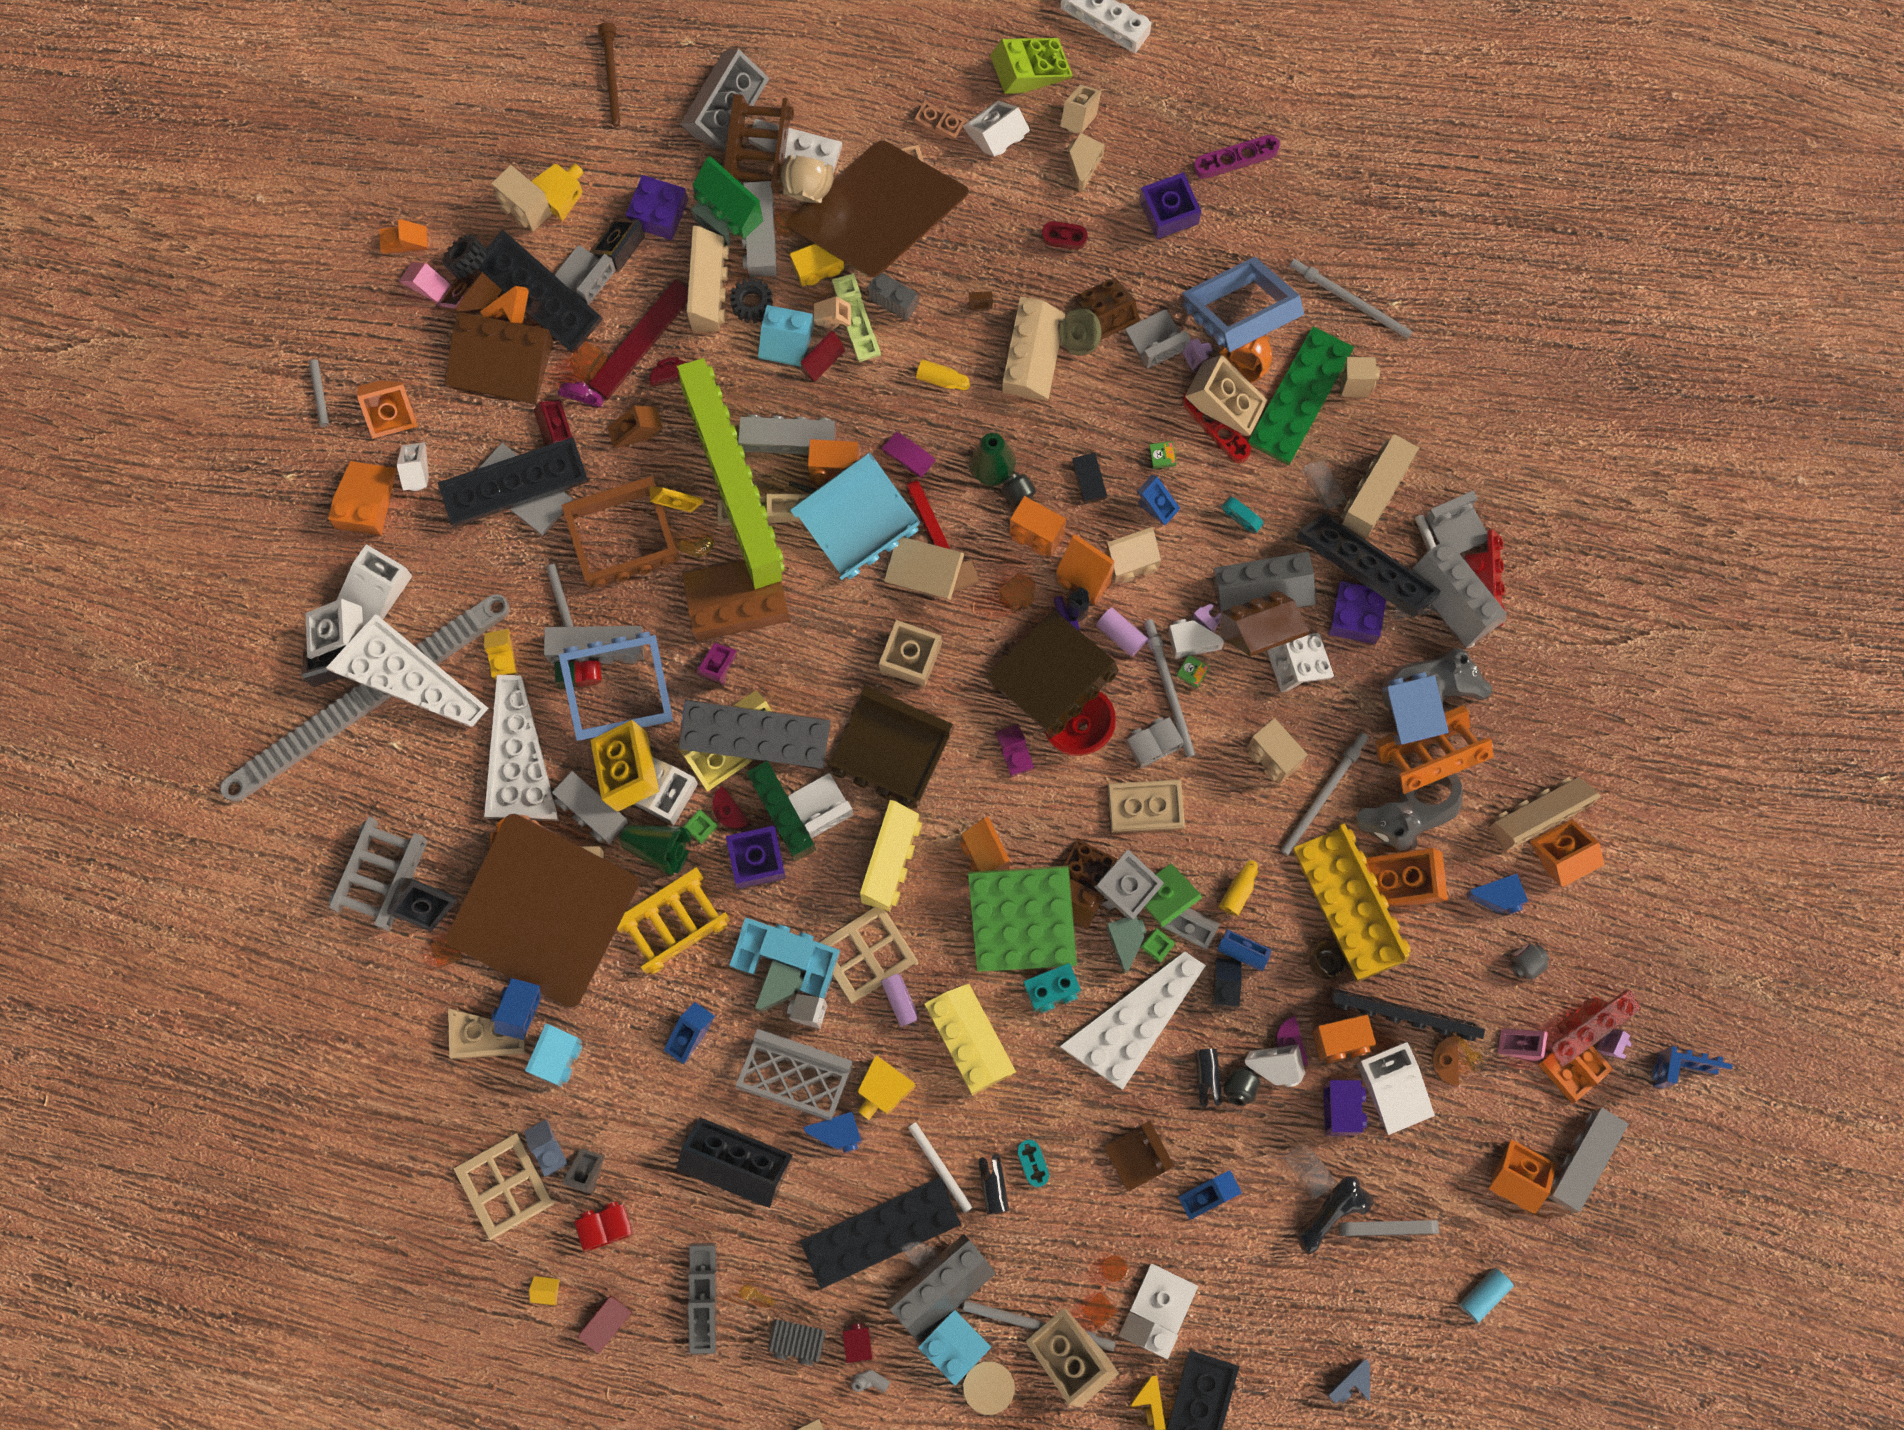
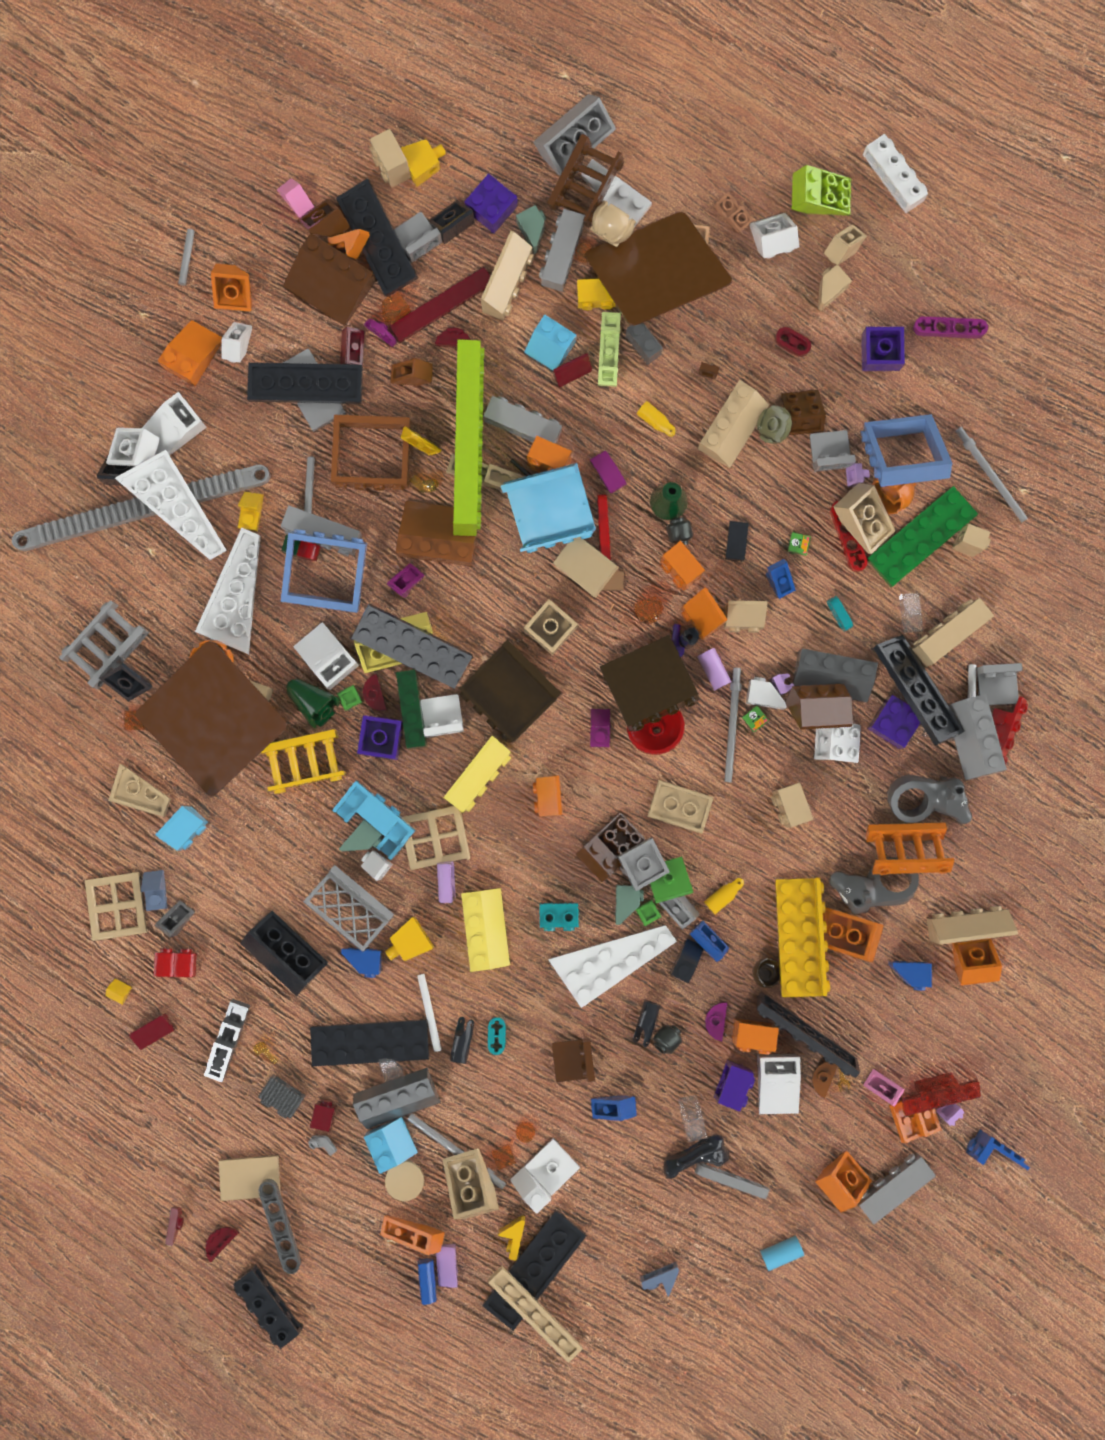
camera: 20 degrees right, 10 degrees up
orange slope [379,219,428,254] -> none
black tyre [442,234,487,279] -> none
blue brick [491,978,541,1040] -> none
light grey brick [552,771,629,845] -> none
yellow brick [590,720,659,812] -> none
reddish brown piece [597,22,621,127] -> none
blue slope [664,1002,715,1064] -> none
green slope [692,156,763,239] -> none
black tyre [730,277,773,324] -> none
light nougat brick [814,296,851,329] -> none
bright green plate [968,866,1077,972] -> none
light grey brick [1126,717,1184,769] -> none
white slope [1245,1045,1305,1087] -> none
light grey bar [1280,732,1369,856] -> none
medium blue panel [1382,672,1449,745] -> none
dark grey head [1510,943,1549,981] -> none

